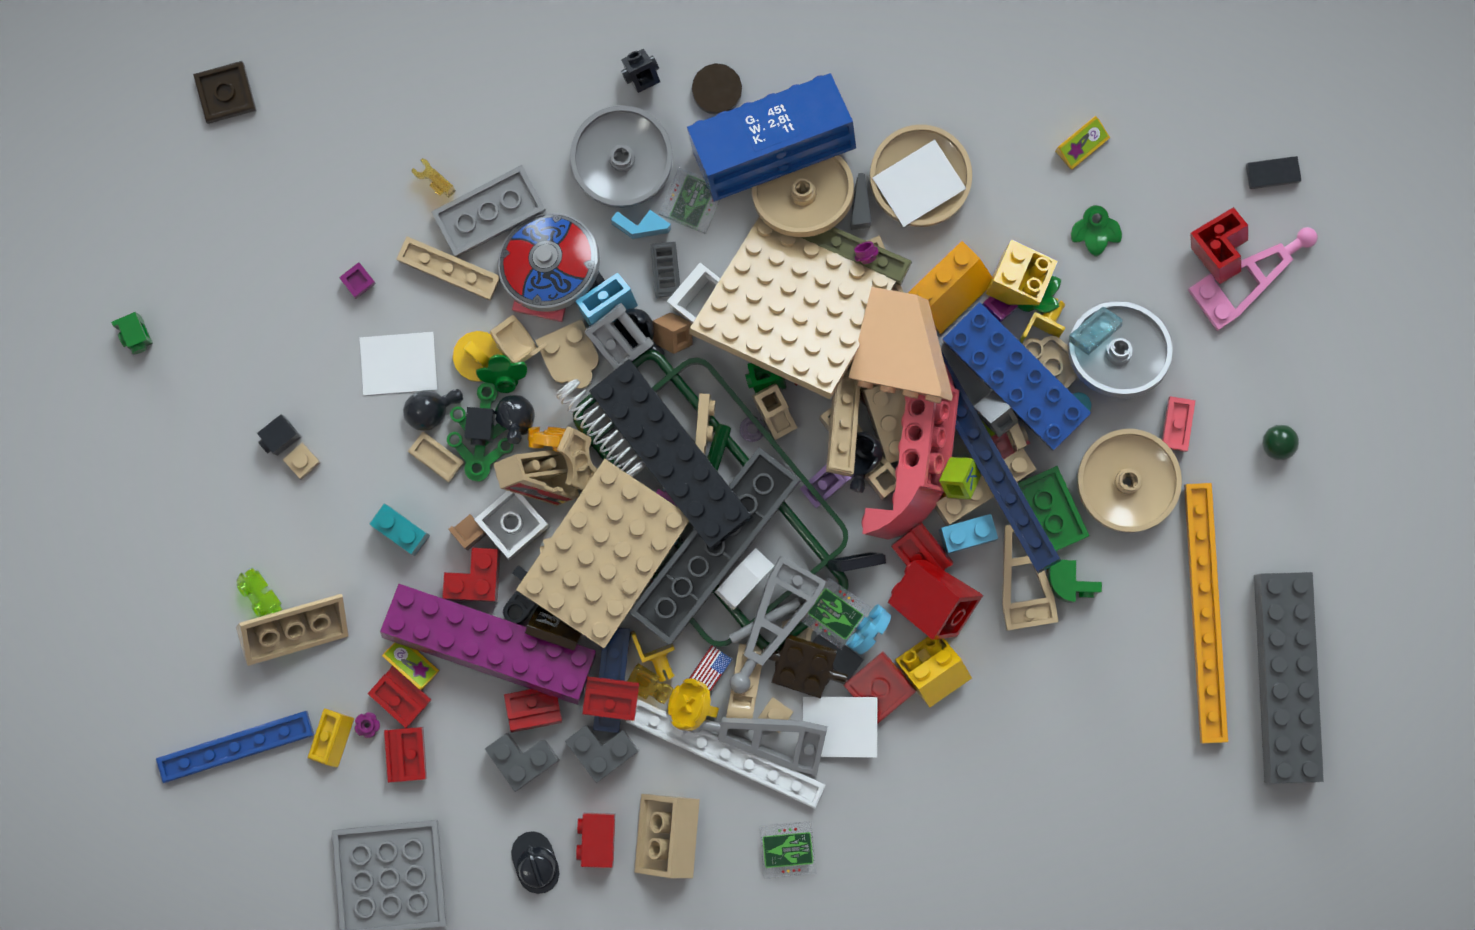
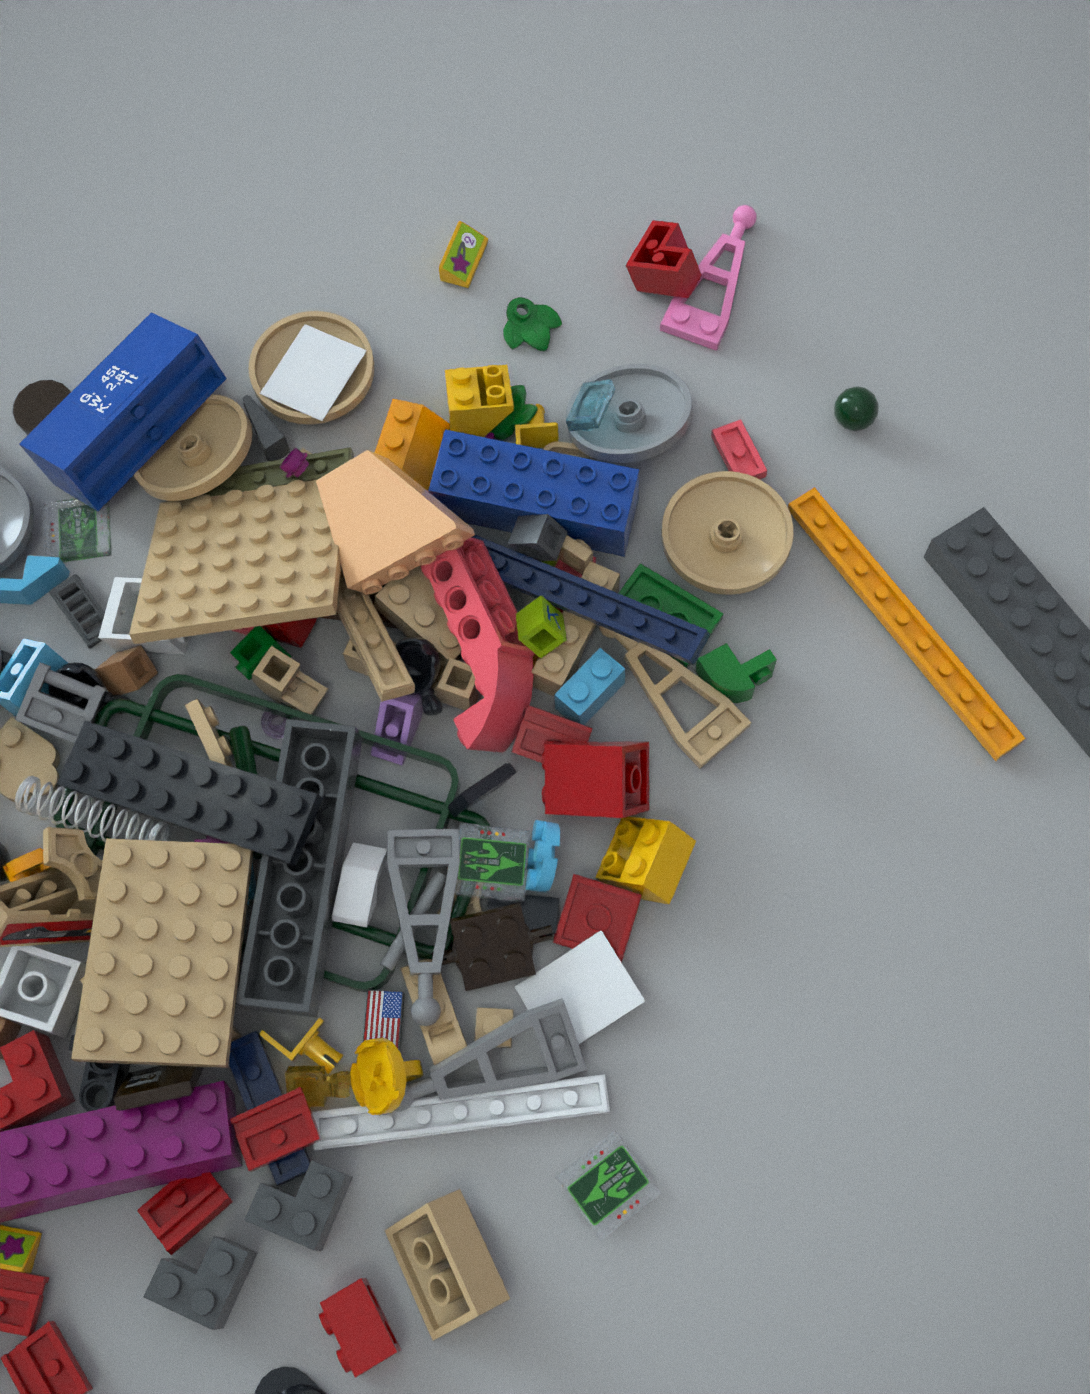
camera: 25 degrees left, 15 degrees down
black tile [1246,156,1302,189] -> none

